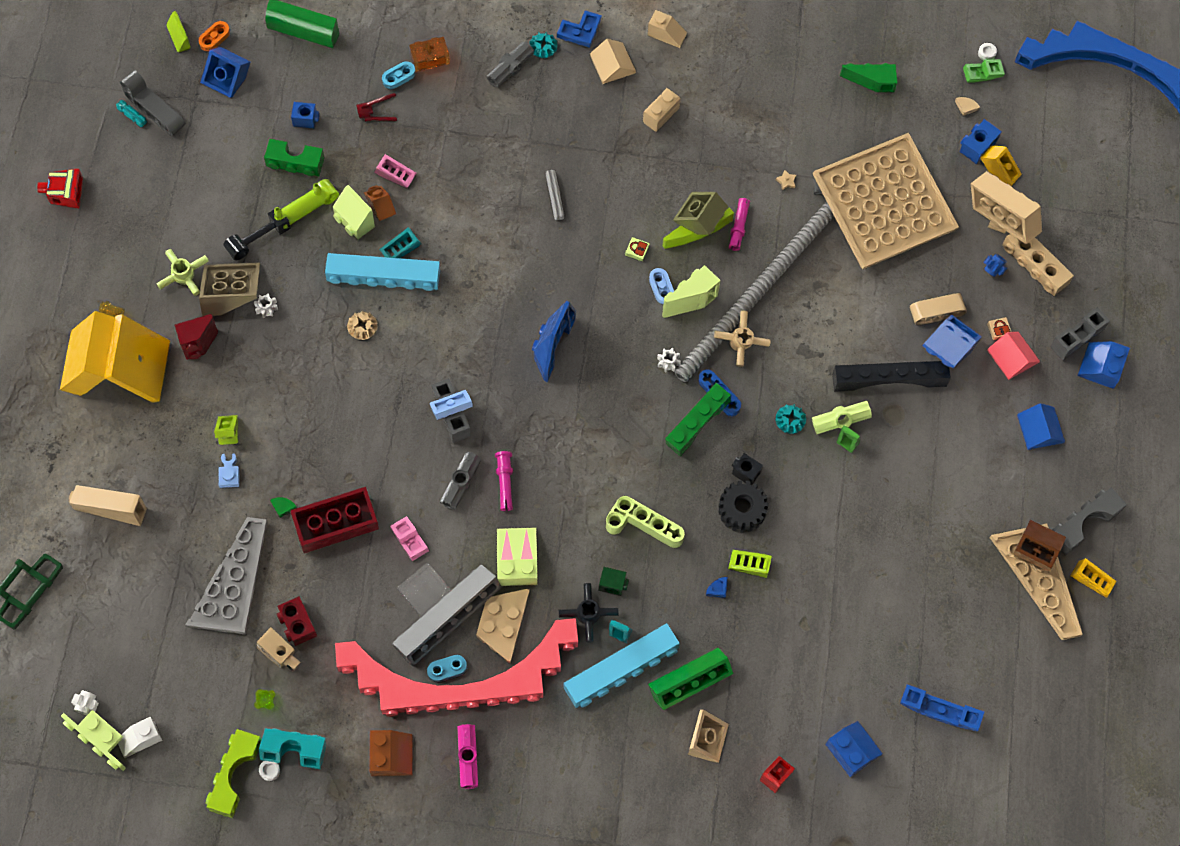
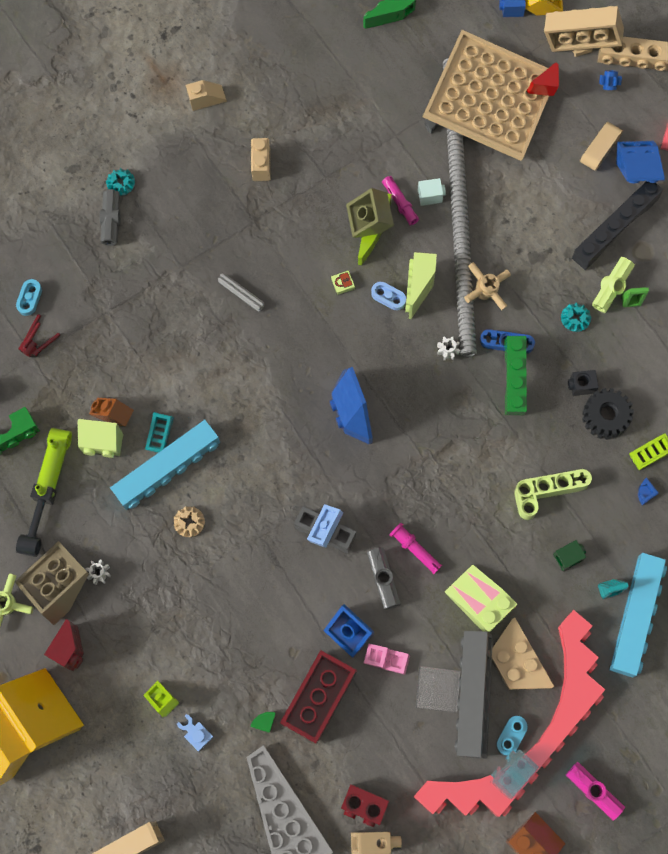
camera: 35 degrees left, 5 degrees up
bright pink slope [374,154,416,188] -> none
clear orange brick [409,37,450,72] -> none
blue plate [557,11,602,48] -> none
black bar [559,583,619,643] -> none
tan slope [590,39,636,84] -> none
tan piece [776,170,796,190] -> none
tile [987,317,1011,340] -> none
none -> blue slope [323,604,374,658]
none -> light aqua brick [418,178,446,206]
none -> clear light blue brick [490,749,539,800]
none -> red slope [527,62,559,96]

